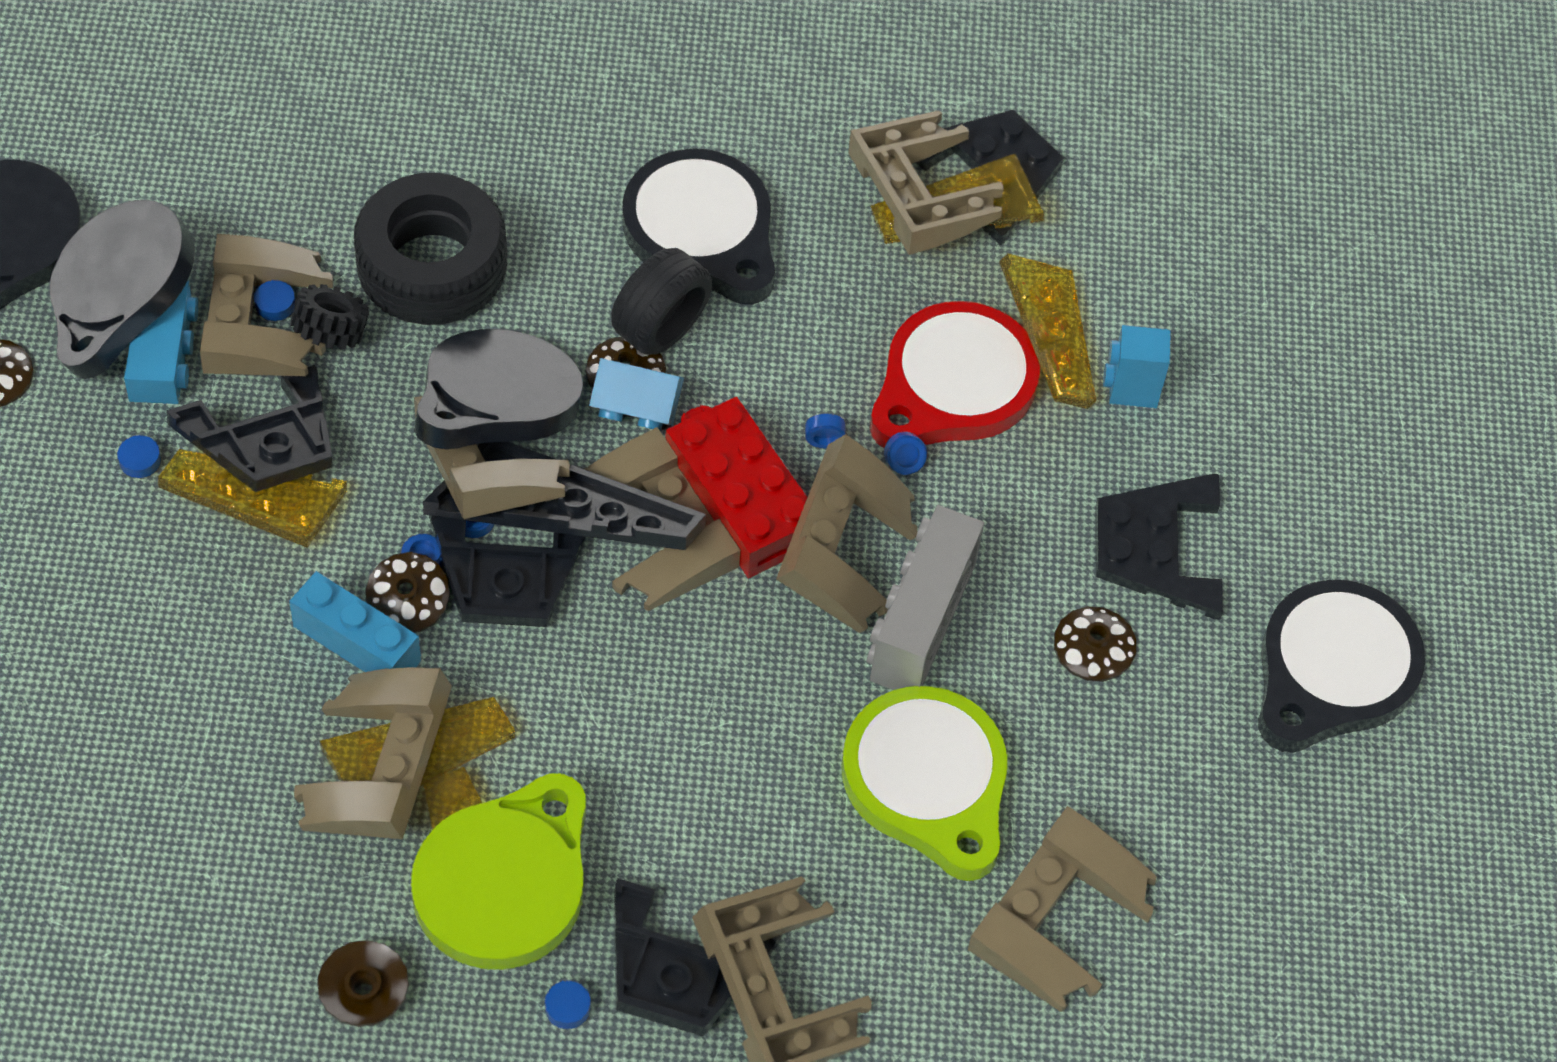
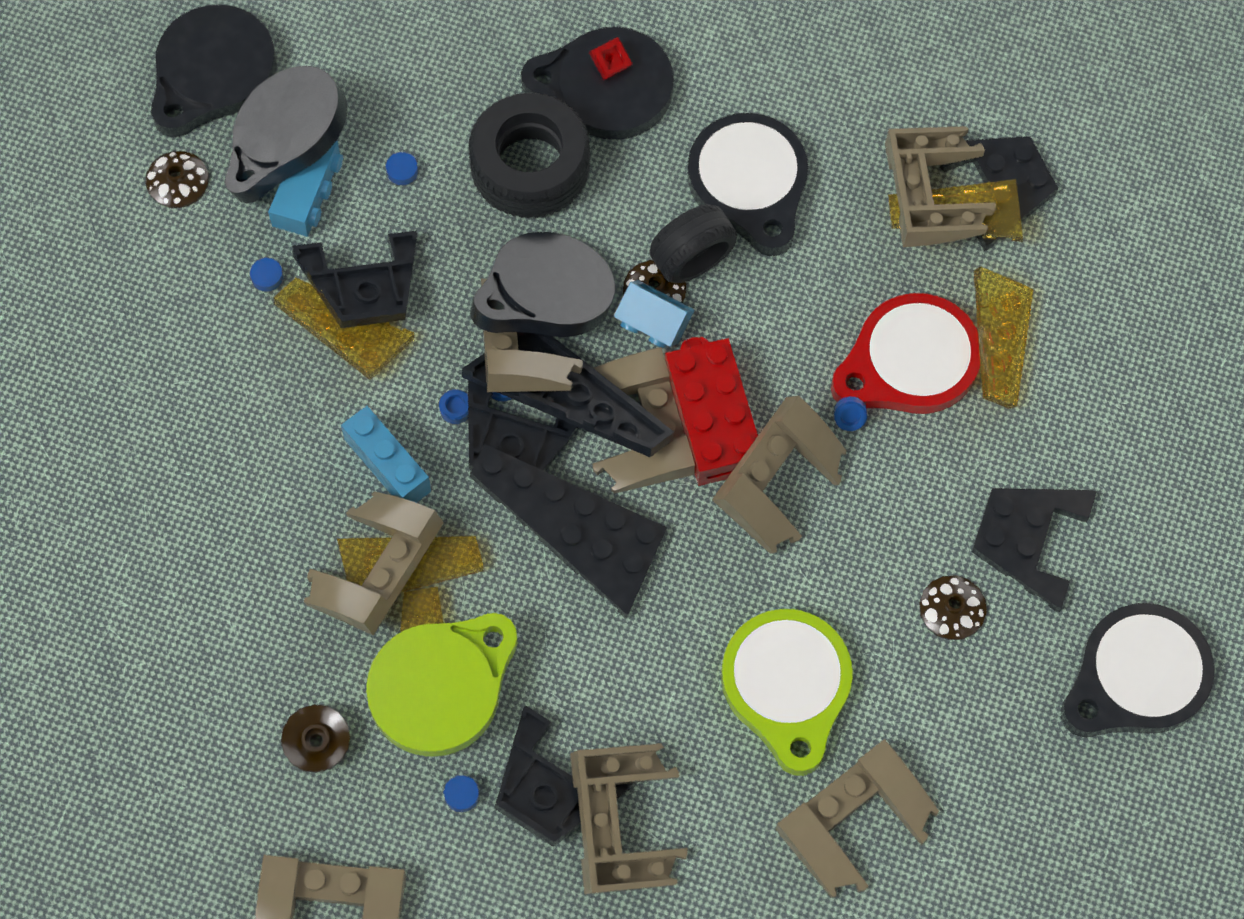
camera: 20 degrees right, 10 degrees up
dark tan wedge [200,234,333,376] -> none
black tyre [290,284,369,350] -> none
dark brown dish [365,552,450,633] -> none
blue tile [805,414,846,449] -> none
light grey brick [866,504,985,690] -> none
dark azure brick [1103,325,1171,408] -> none
none -> black wing [469,444,667,619]
none -> black piece [521,27,674,140]
none -> red tile [589,37,633,80]

